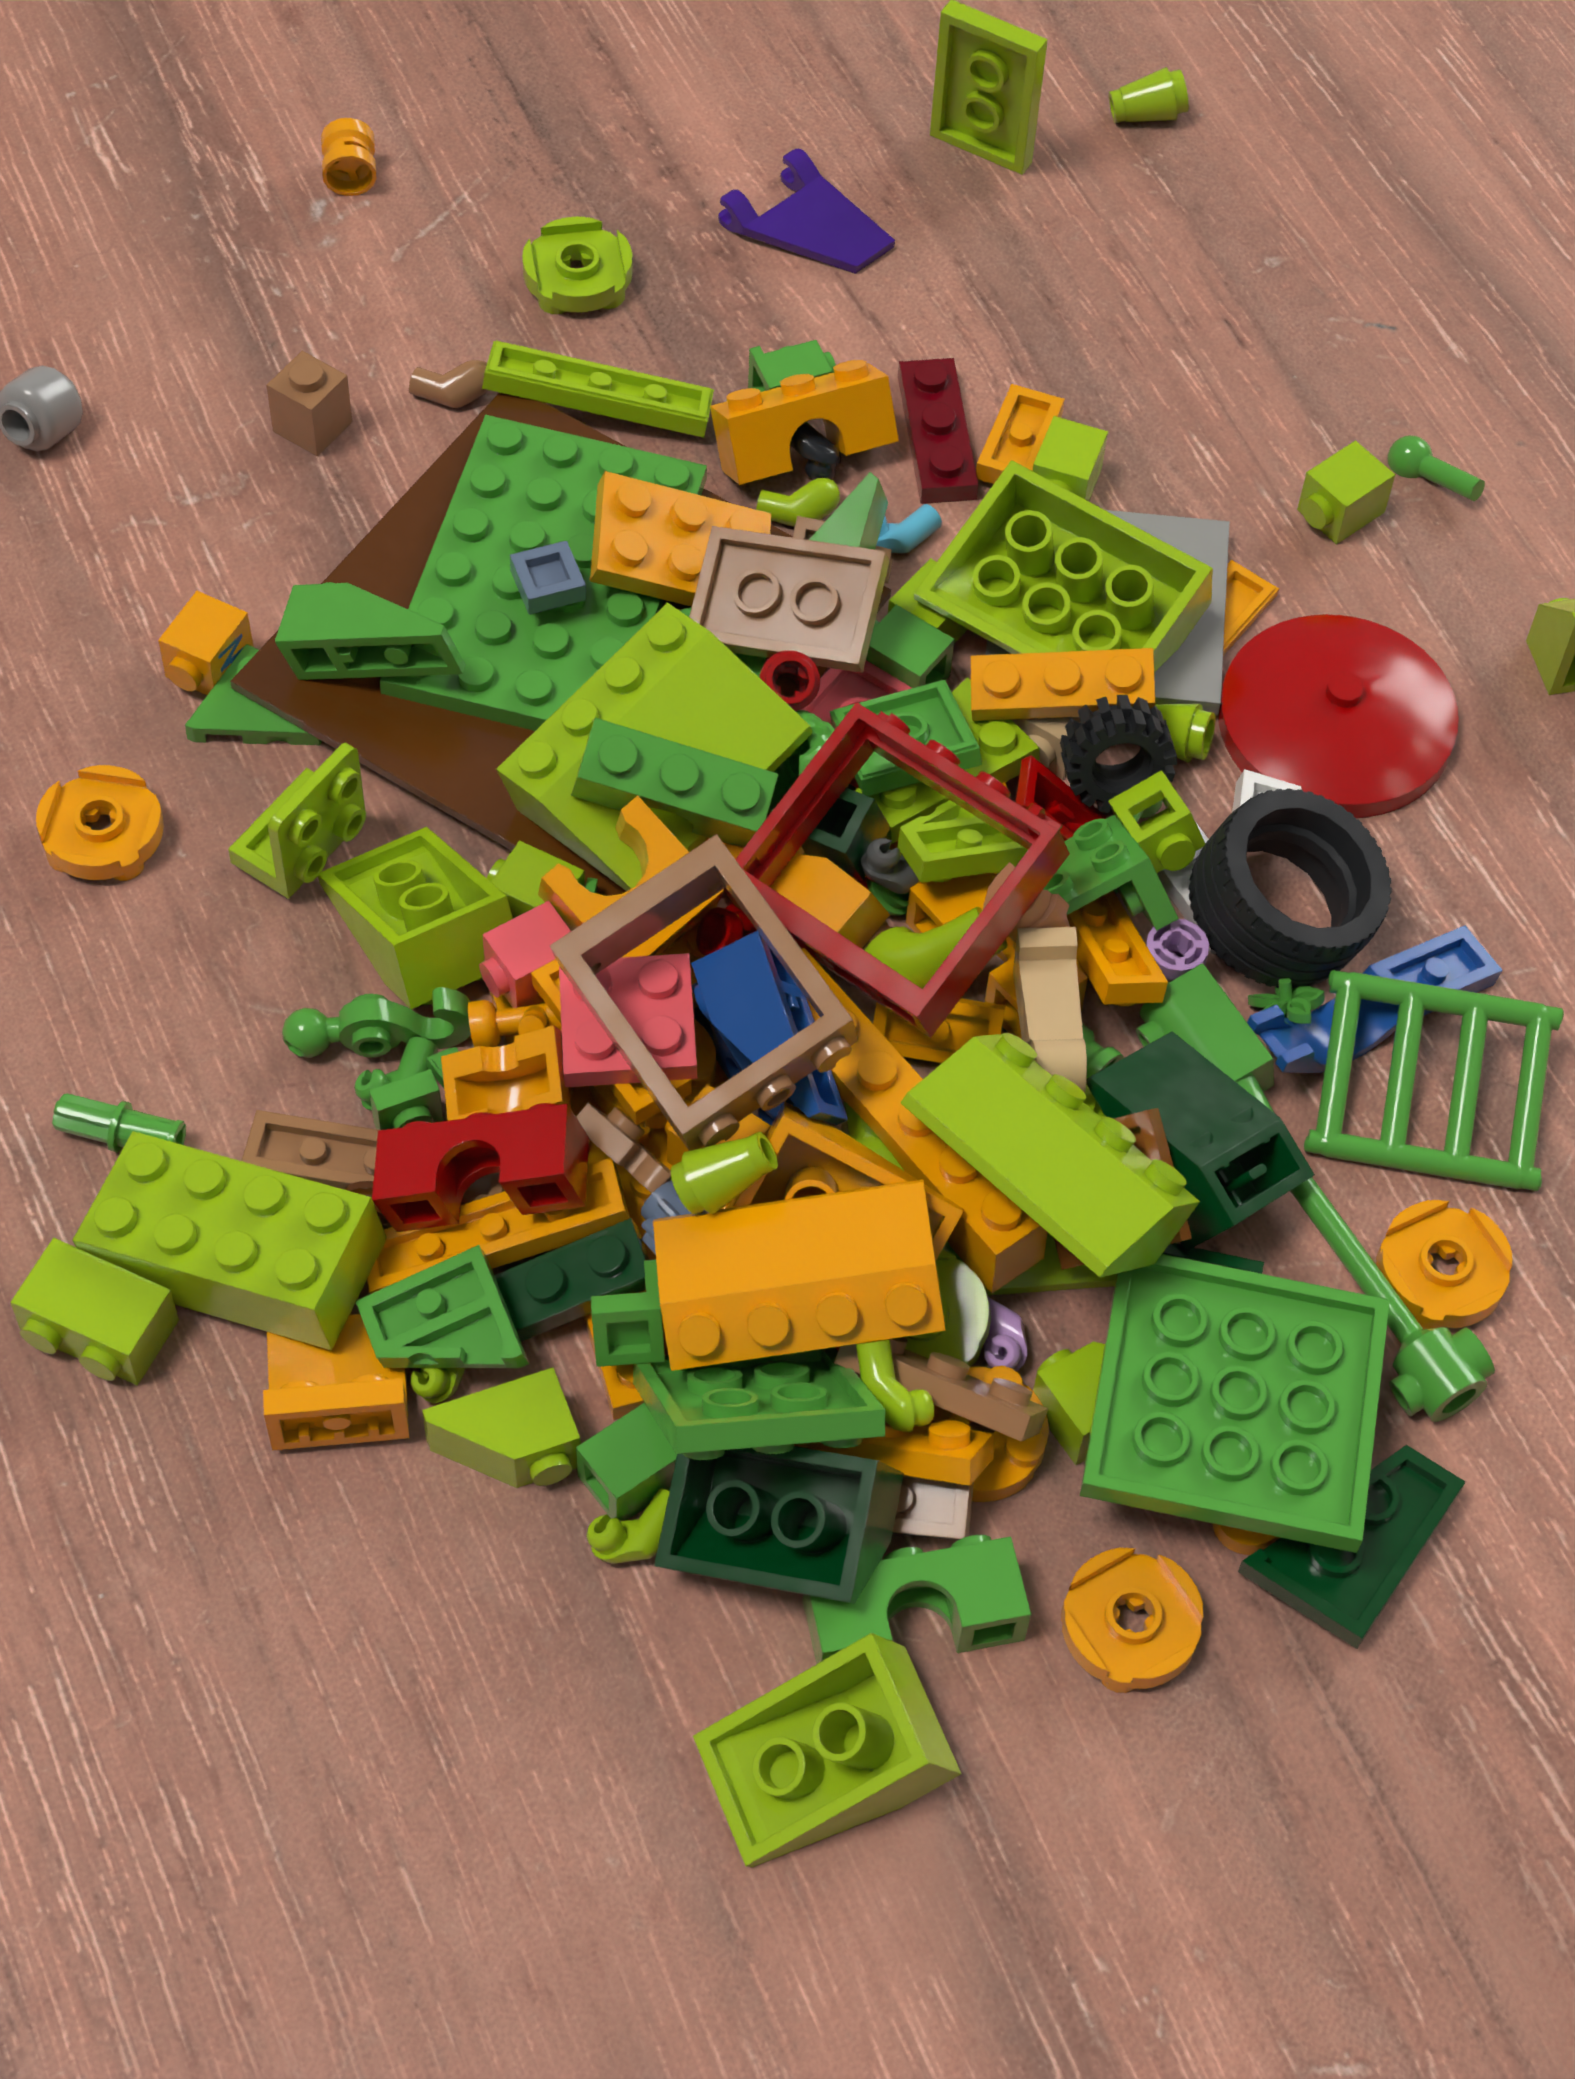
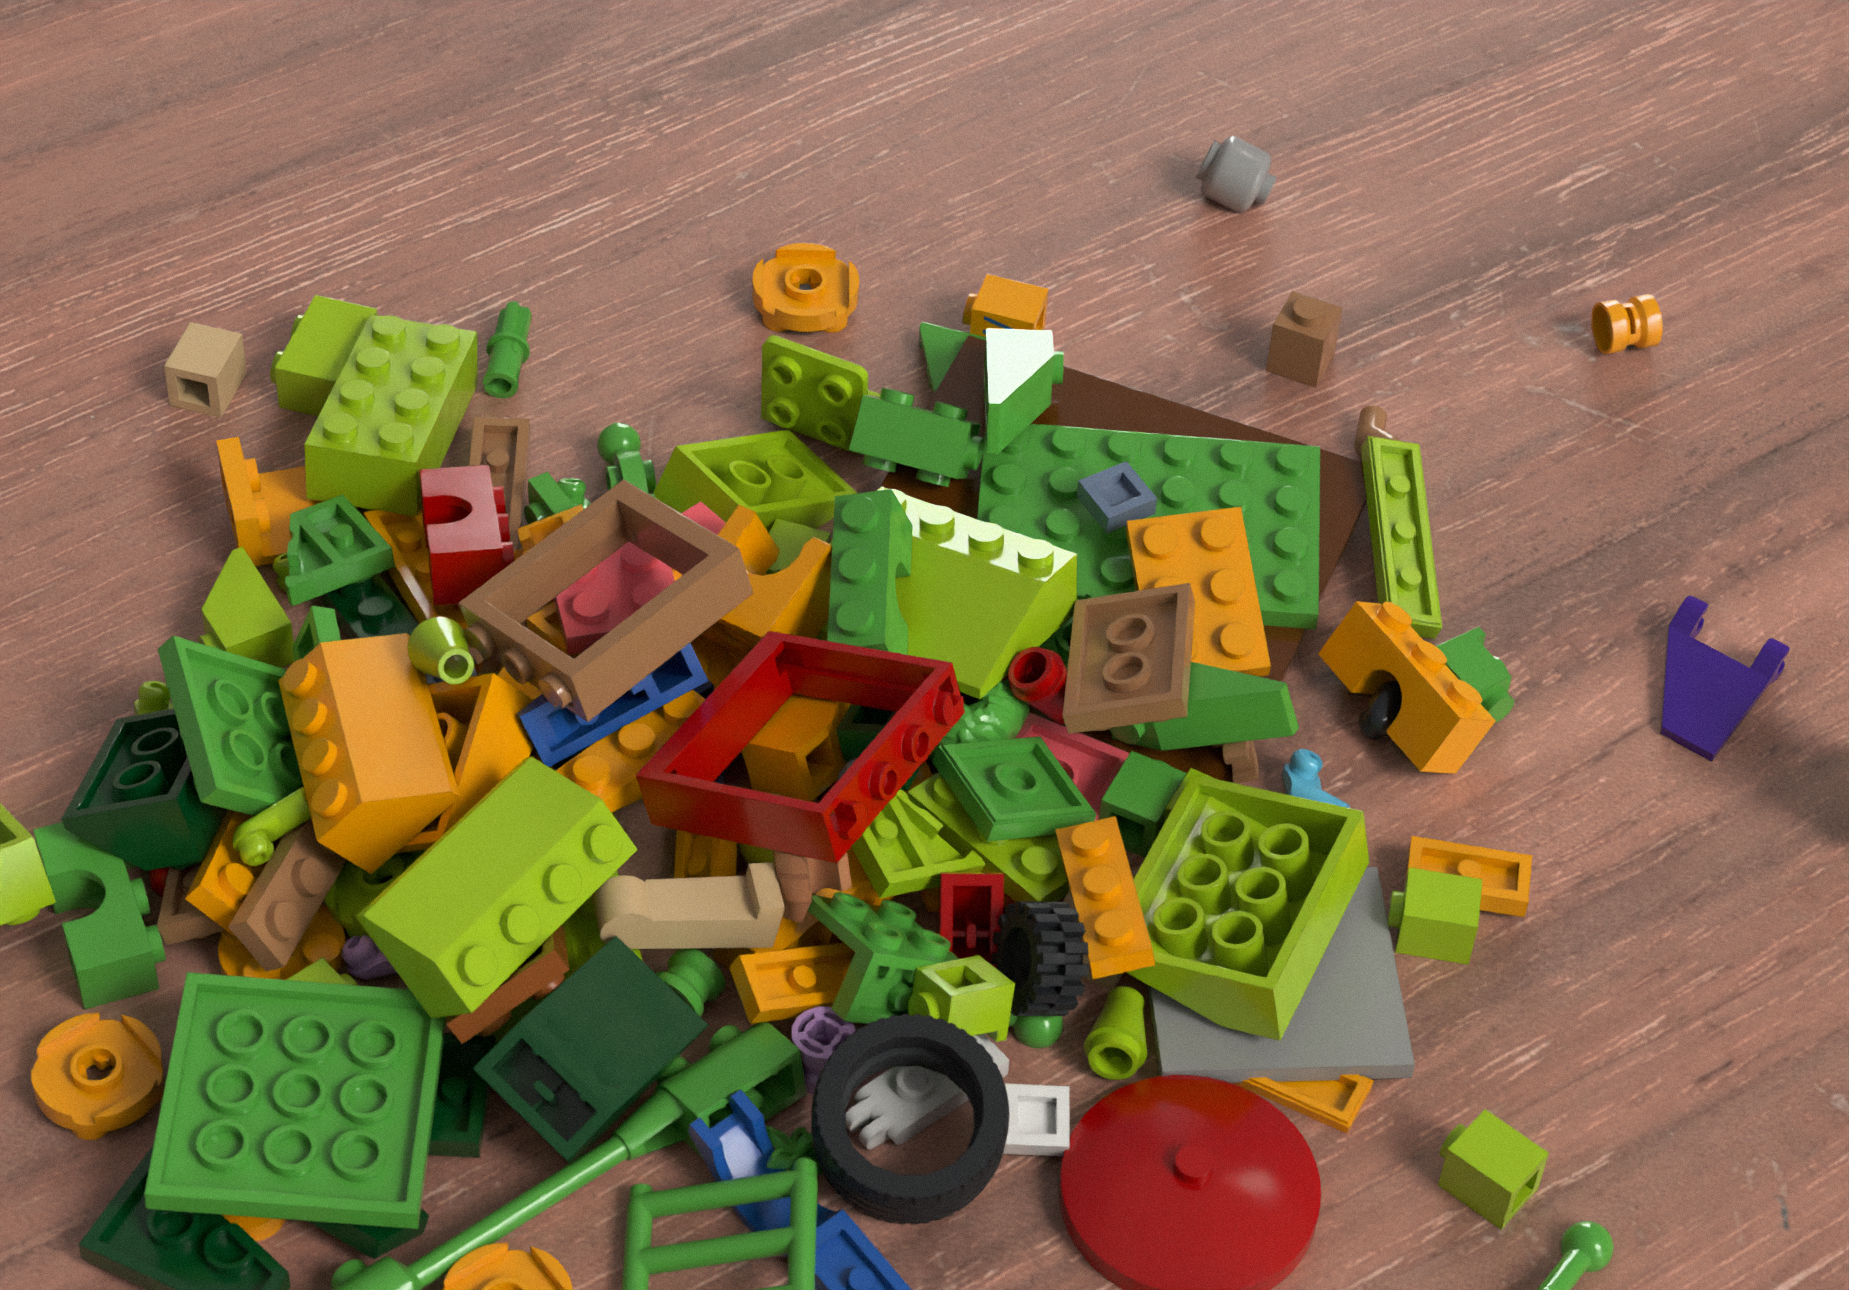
camera: 80 degrees right, 10 degrees down
lime plate [522,216,633,315] -> none
lime arm [756,478,840,527] -> none
dark red plate [898,358,978,504] -> none
none -> tan brick [164,322,247,418]
none -> bright green brick [849,387,985,487]

